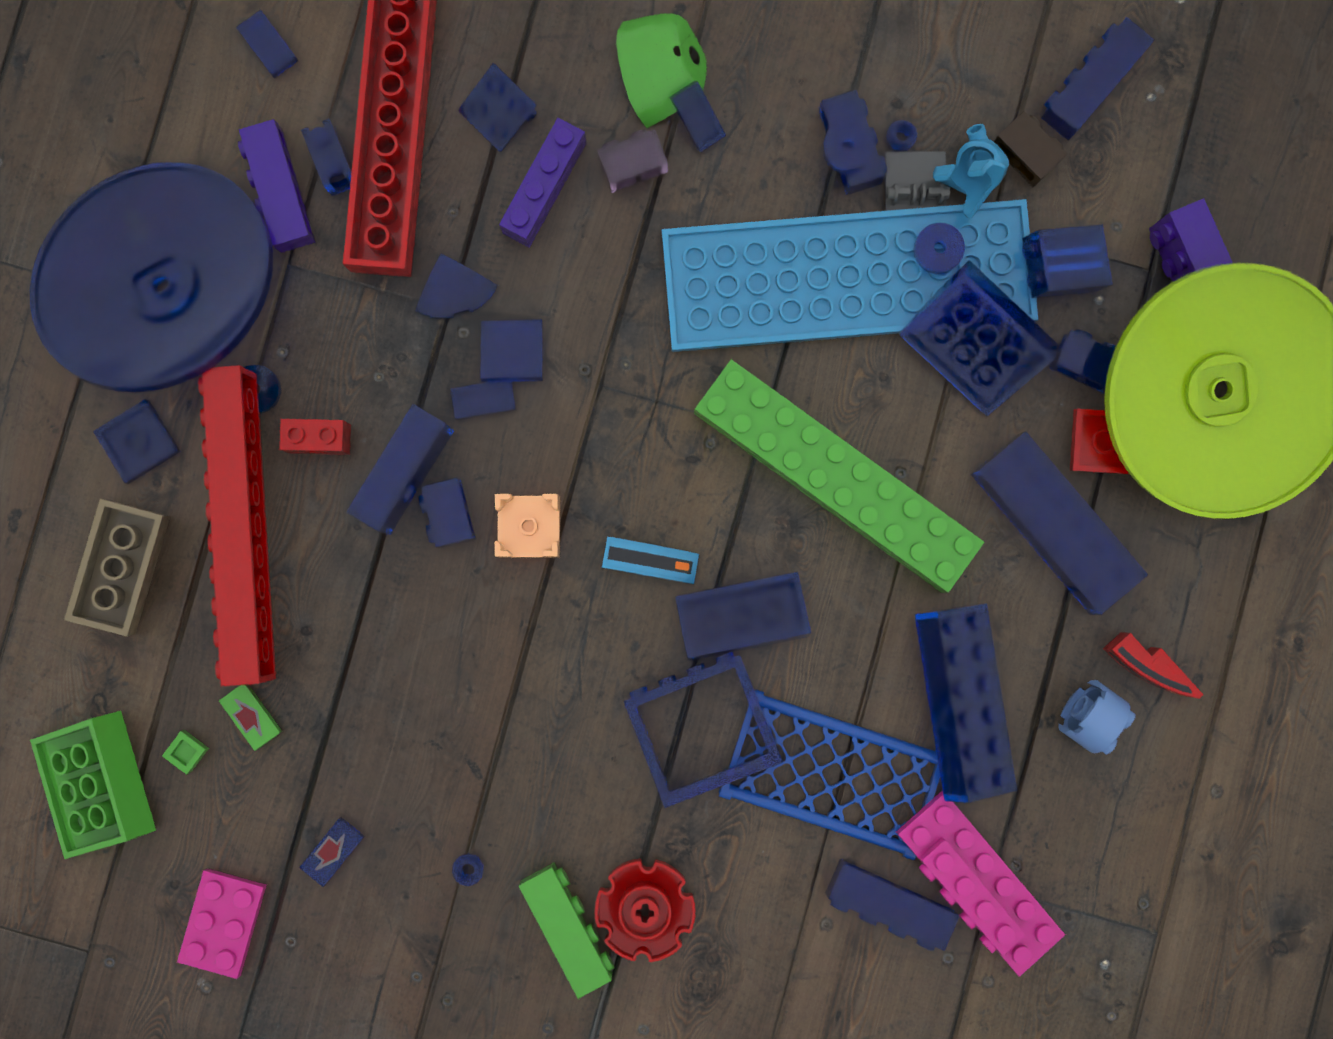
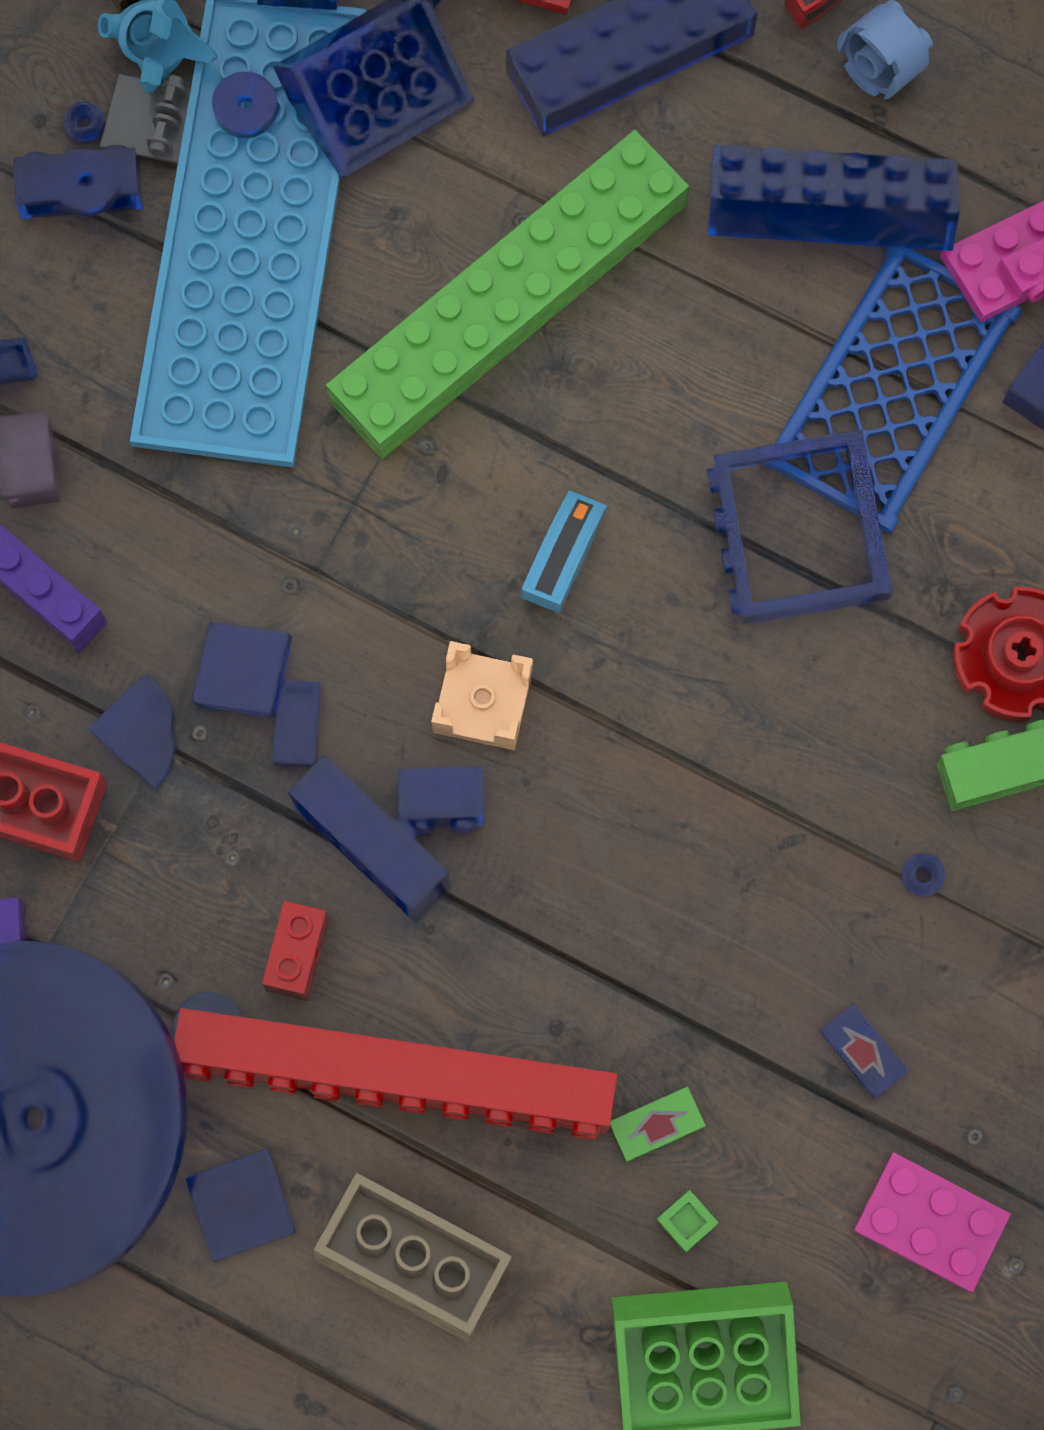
camera: 75 degrees left, 10 degrees down
clear blue brick [675,572,811,661] -> none

